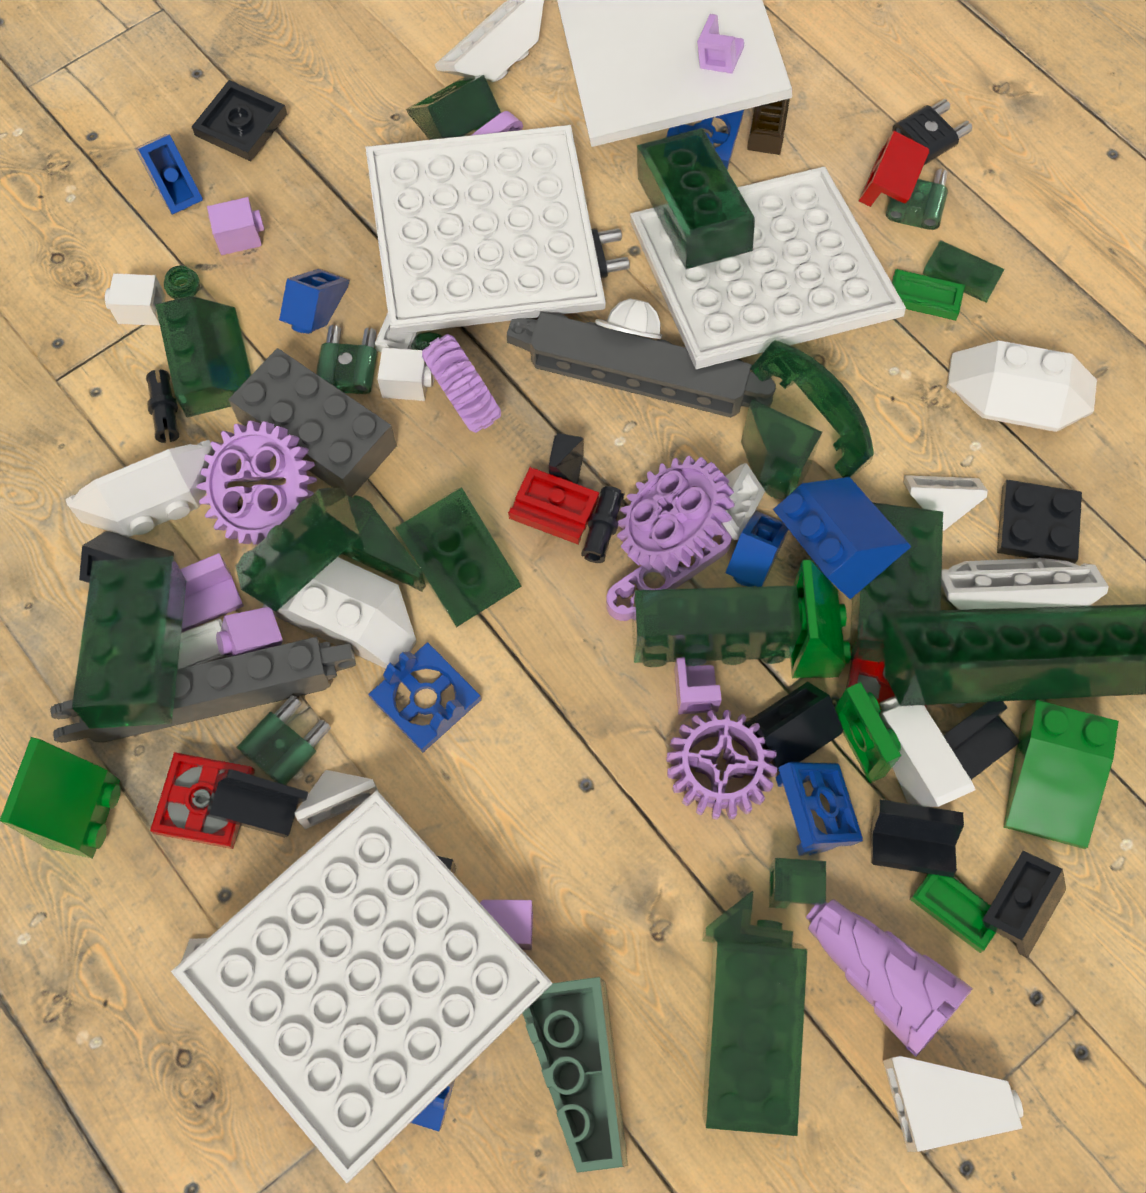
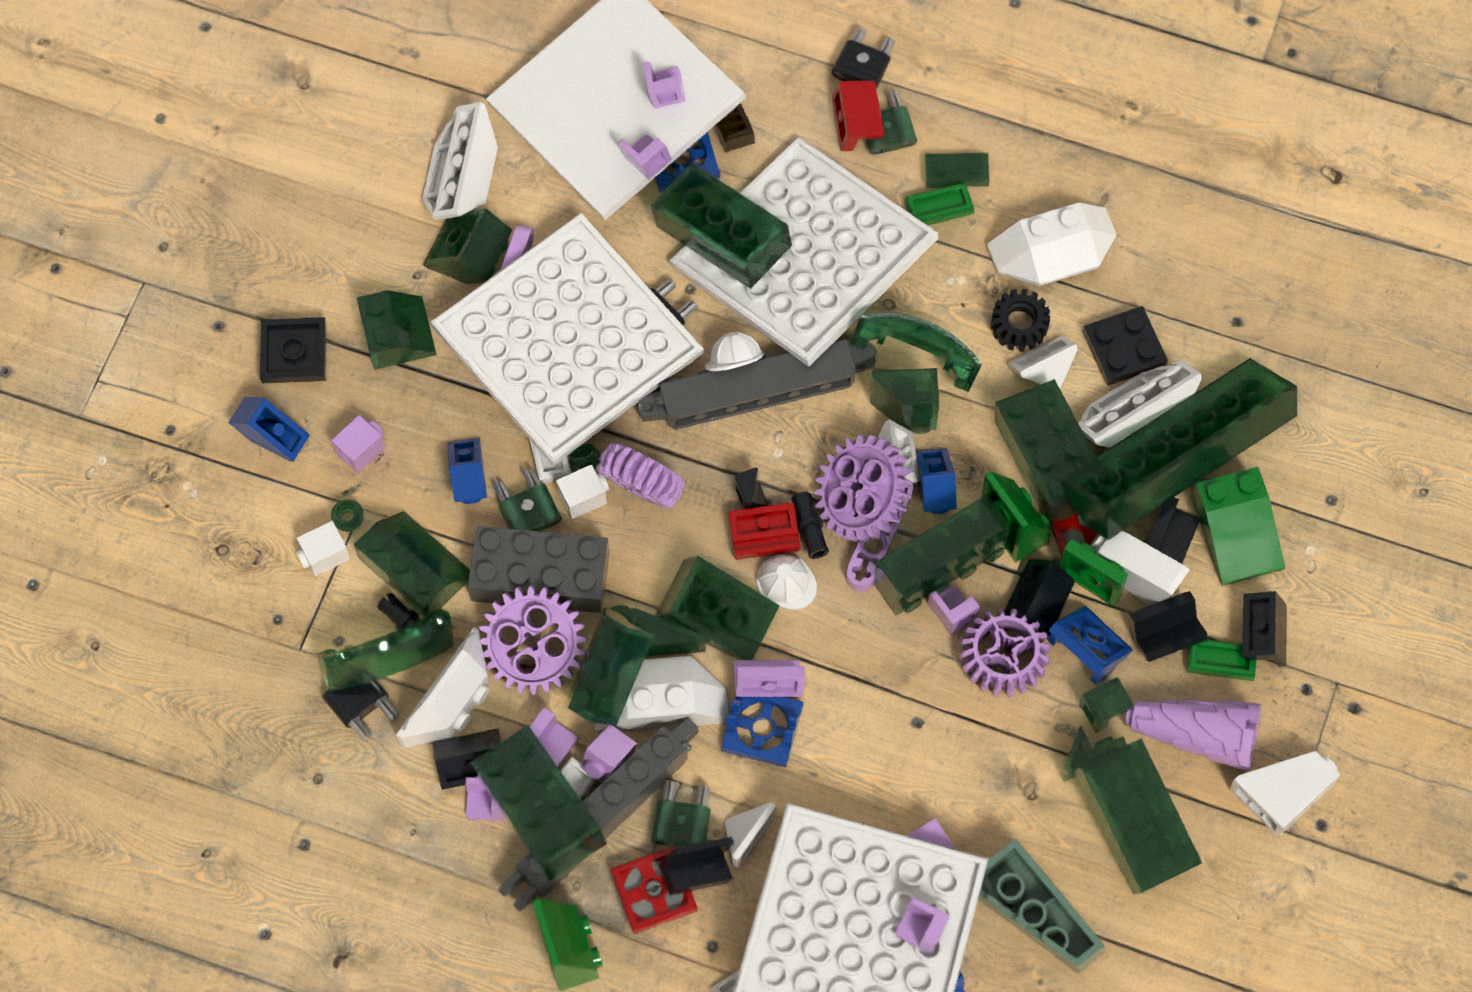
camera: 30 degrees left, 0 degrees up
blue slope [773,477,912,599] -> none
none -> clear green windscreen [316,608,454,692]
none -> black piece [322,665,399,741]
none -> clear green slope [357,290,437,370]
none -> lavender panel [618,135,672,180]
none -> lavender panel [733,660,805,697]
none -> white piece [756,553,817,610]
none -> lavender panel [895,897,950,955]
none -> black tyre [991,289,1050,352]

